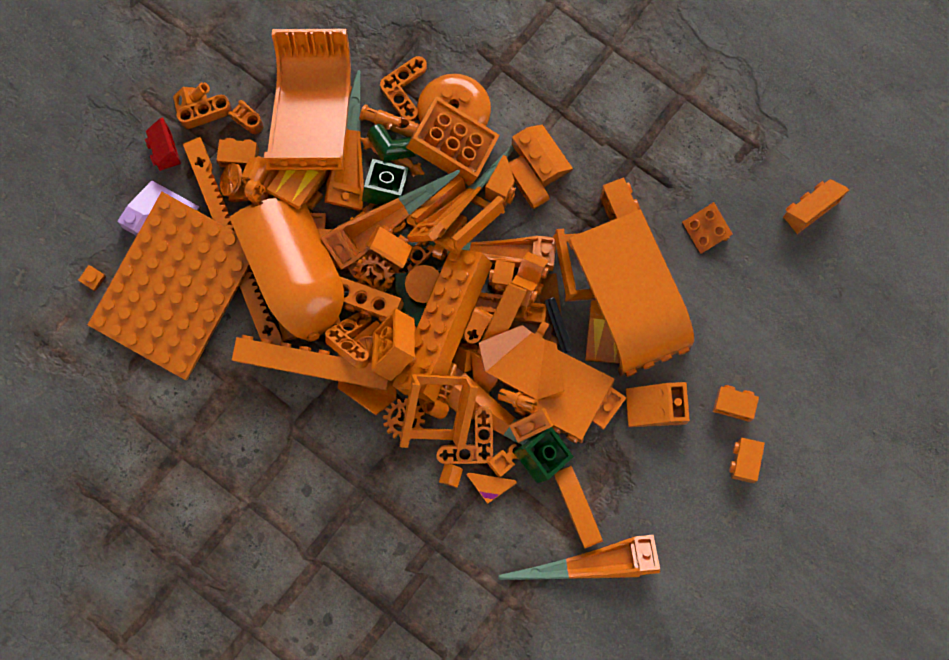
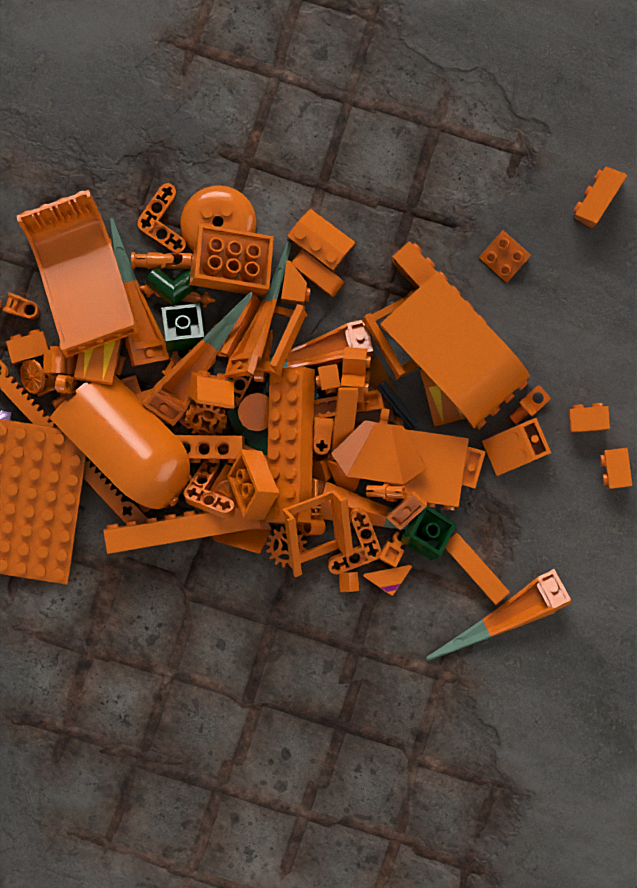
camera: 15 degrees left, 10 degrees up
none -> orange bracket [509,385,551,425]

